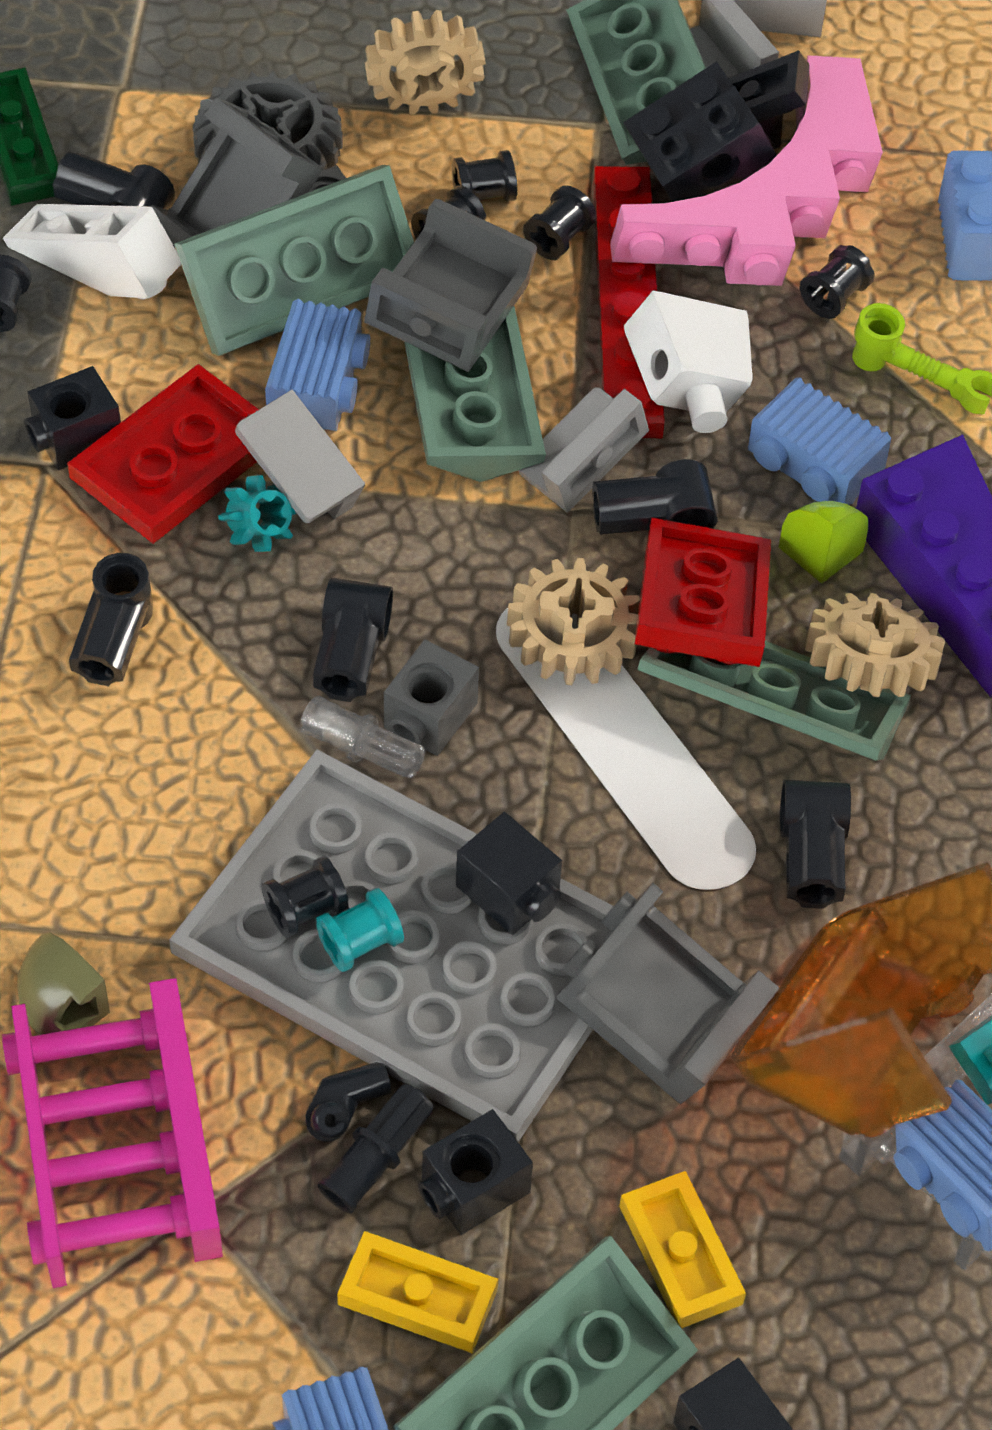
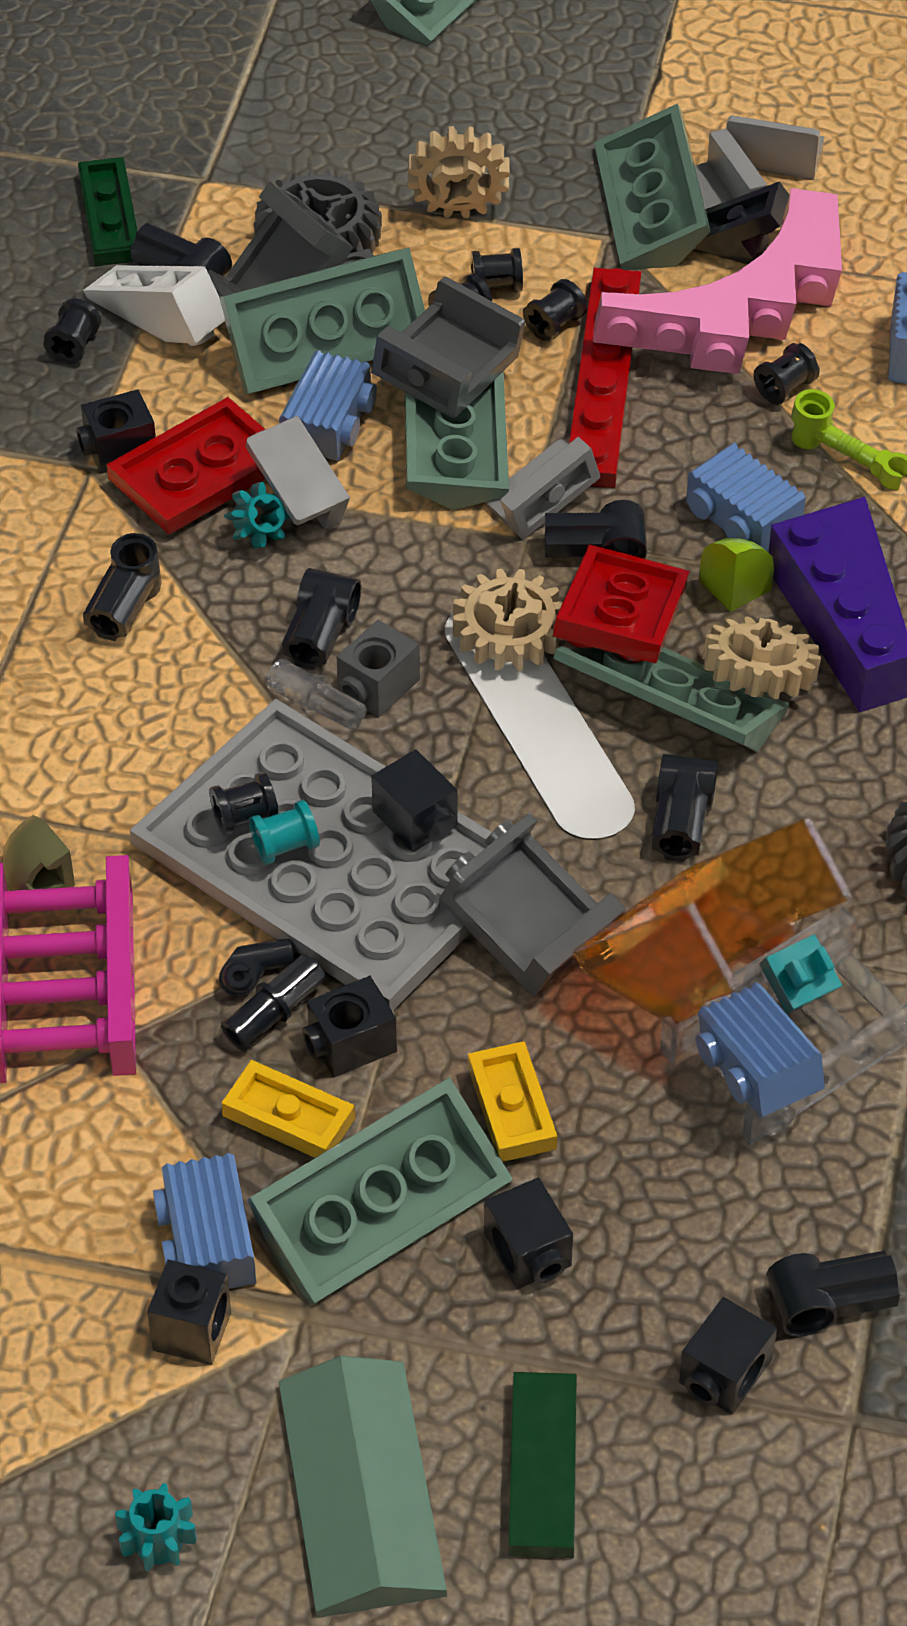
camera: 10 degrees right, 5 degrees down
black brick [623,61,777,202] -> none
white torso [624,290,753,433] -> none

